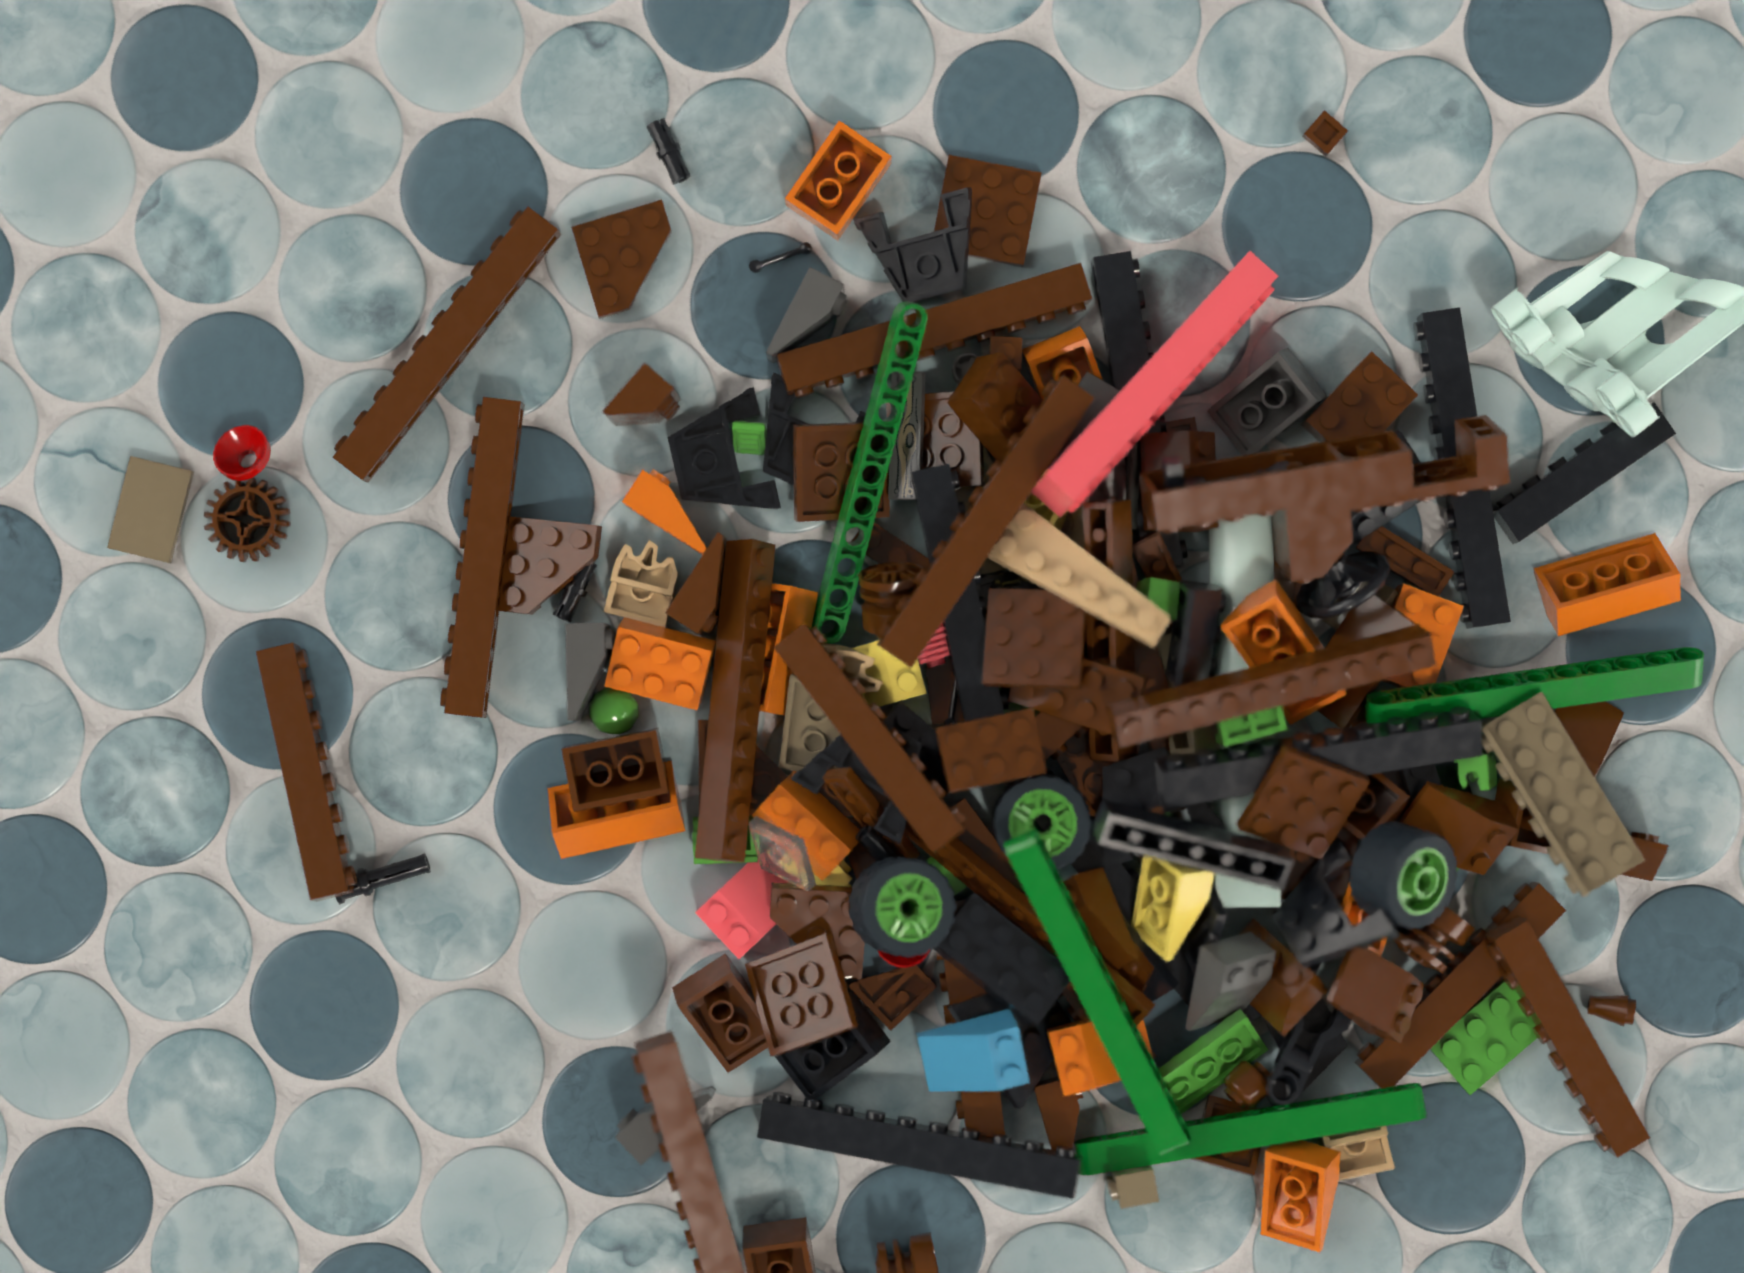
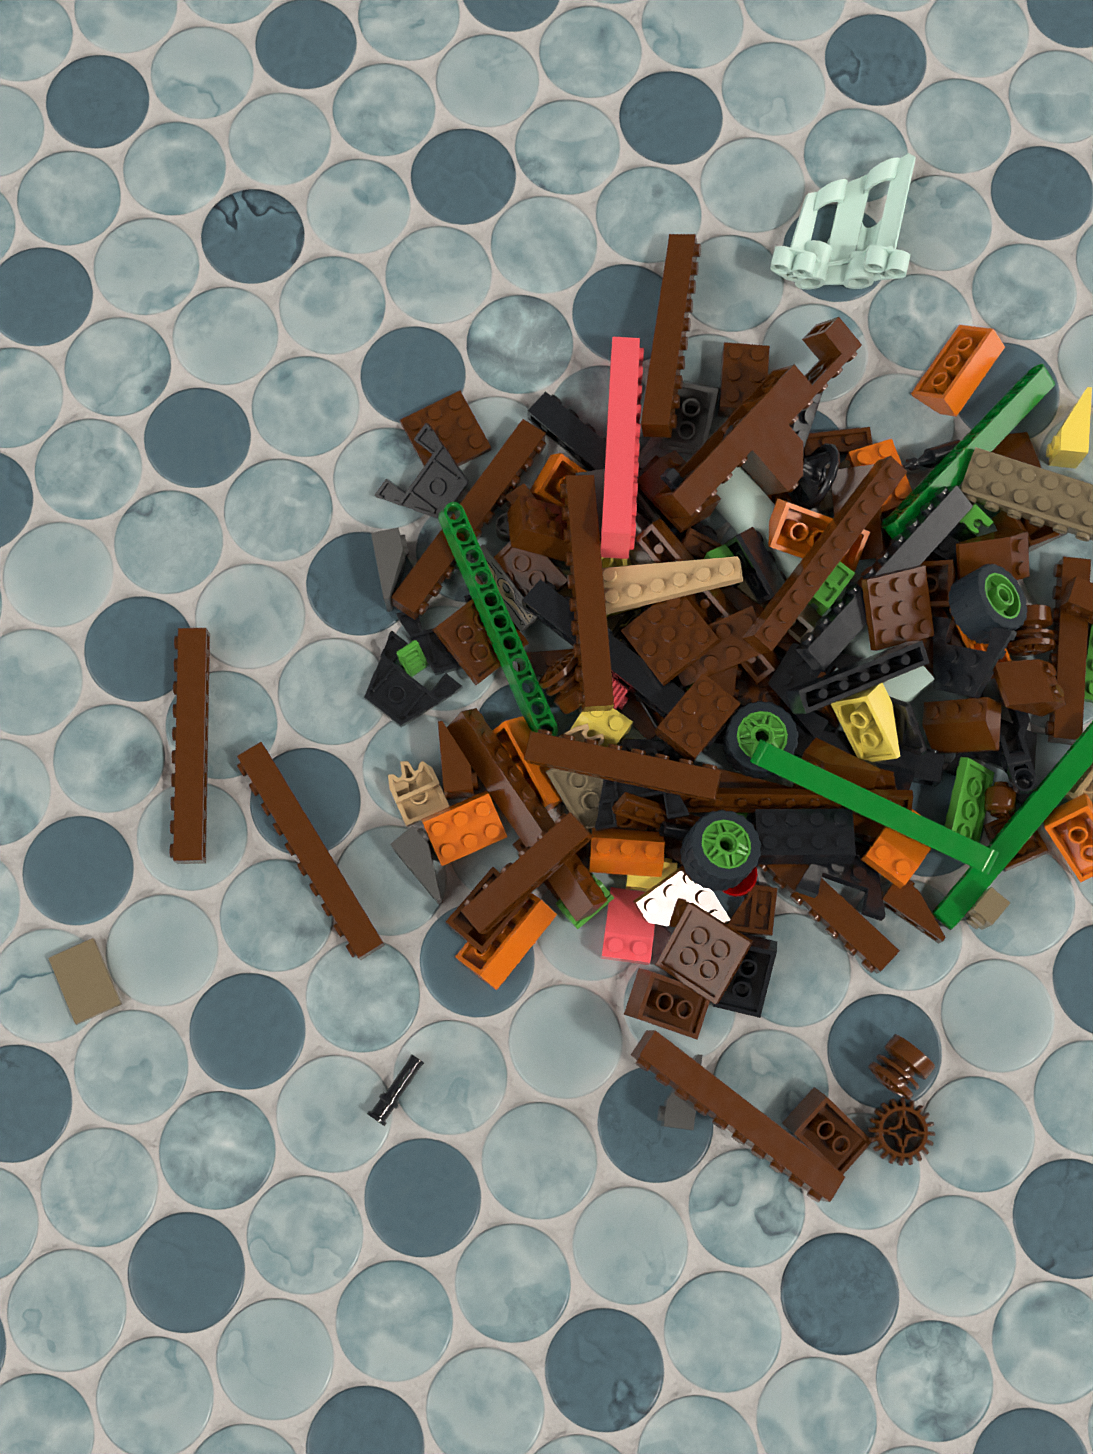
camera: 45 degrees left, 10 degrees down
reddish brown gear [204,477,291,562] -> none
red piece [213,425,271,481] -> none
reddish brown brick [256,642,357,902] -> none
reddish brown plate [498,517,602,615] -> none
black pin [552,563,598,623] -> none
reddish brown plate [571,200,672,319] -> none
bright green hair [588,687,638,735] -> none
reddish brown slope [602,363,681,426] -> none
orange slope [622,469,707,555] -> none
black pin [646,118,691,185] -> none
clear tile [748,816,816,891] -> none
black hinge [749,242,812,273] -> none
black brick [757,1092,1083,1199] -> none
orange brick [785,120,892,241] -> none
dark azure slope [916,1009,1030,1092] -> none
dark grey slope [1185,932,1276,1031] -> none
reddish brown plate [1302,110,1348,157] -> none
black brick [1413,307,1511,629] -> none
black brick [1493,402,1676,544] -> none
none -> reddish brown brick [461,812,594,934]
none -> reddish brown brick [641,234,701,438]
none -> black wheel [903,439,961,471]
none -> light yellow slope [1046,387,1092,469]

